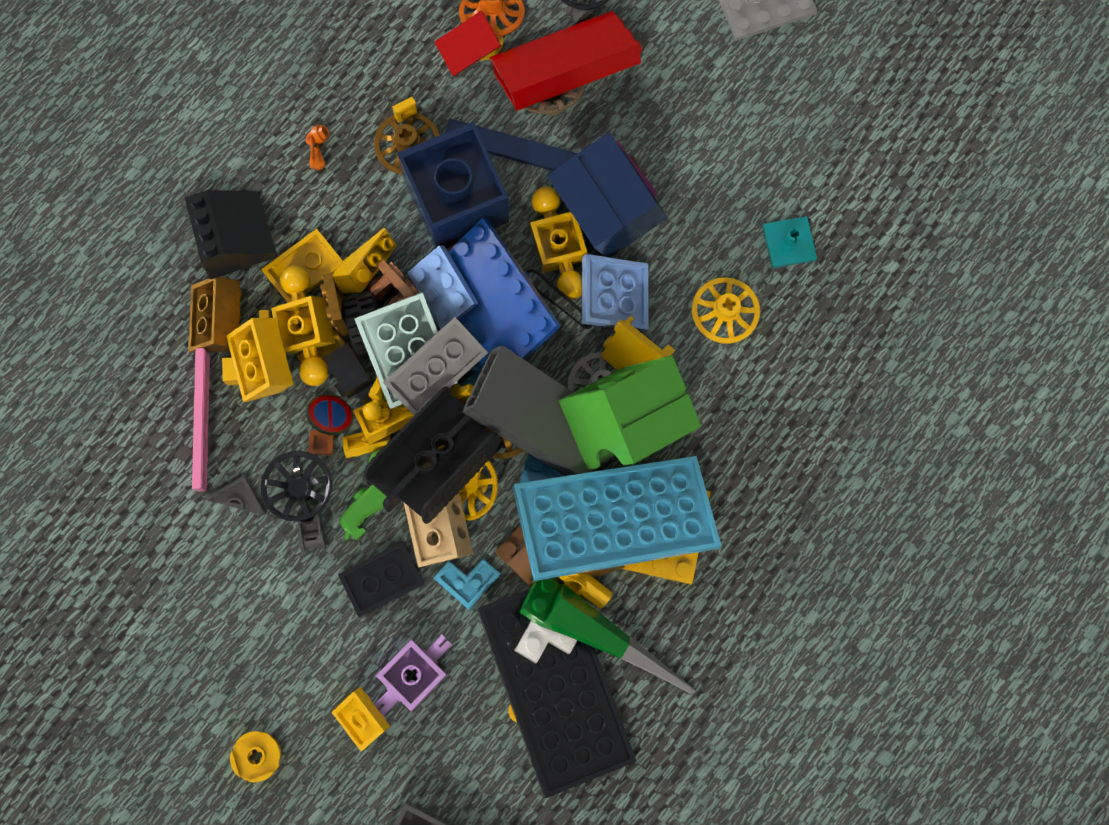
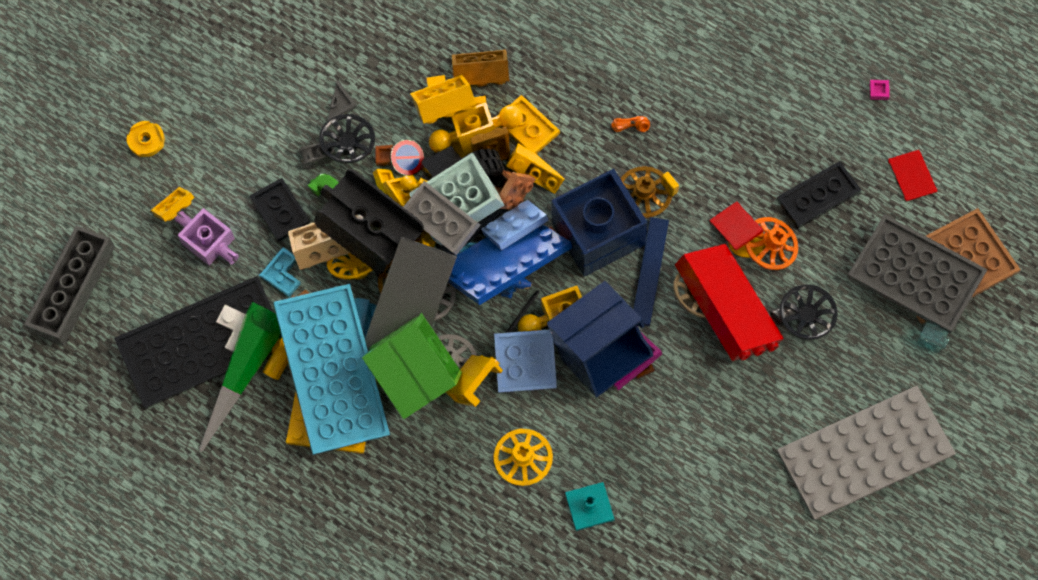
camera: 95 degrees right, 10 degrees down
black slope [185,190,278,280] -> none
bright pink tile [192,348,210,492] -> none

